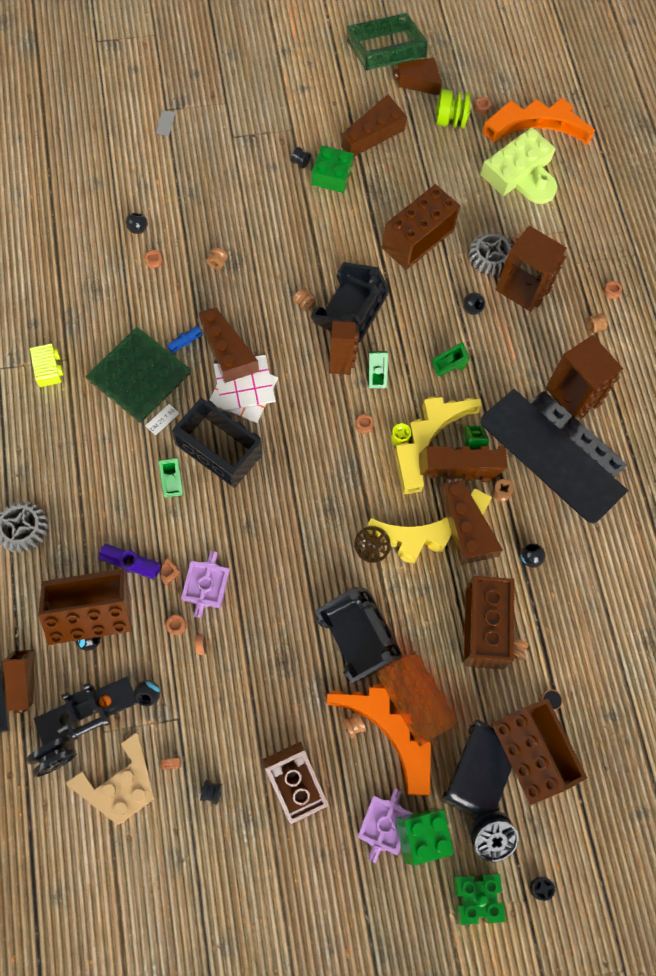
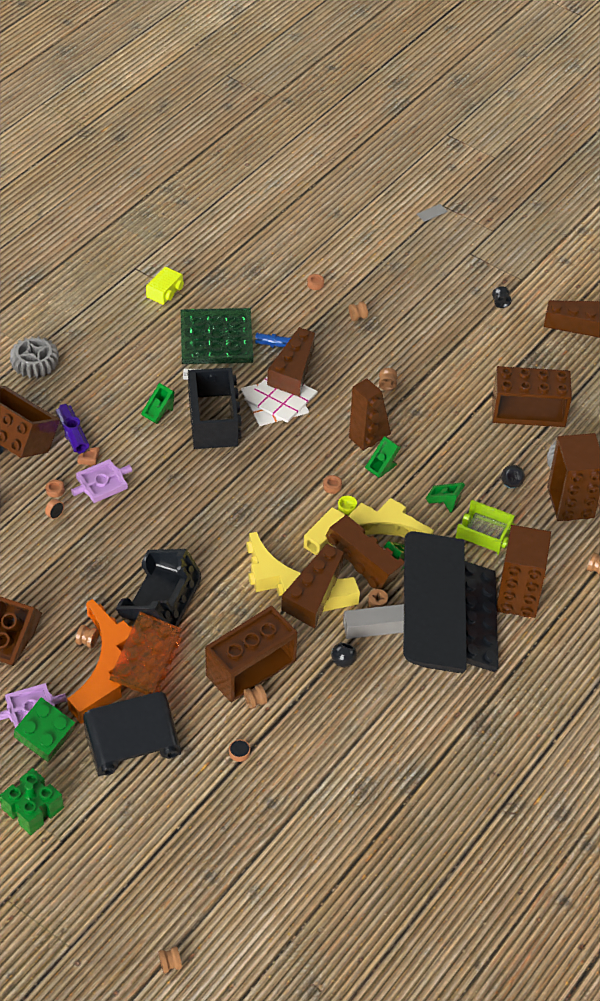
camera: 50 degrees right, 20 degrees down
black piece [125,213,148,234] -> none
black windscreen [310,262,388,343] -> none
green brick [311,145,354,193] -> none
dark brown wheel [354,526,391,563] -> none
black wheel [469,810,519,862] -> none
reddish brown hose [492,698,588,805] -> none
black wheel [530,877,555,901] -> none
none -> light grey brick [343,604,404,639]
none -> lime window [456,500,516,555]

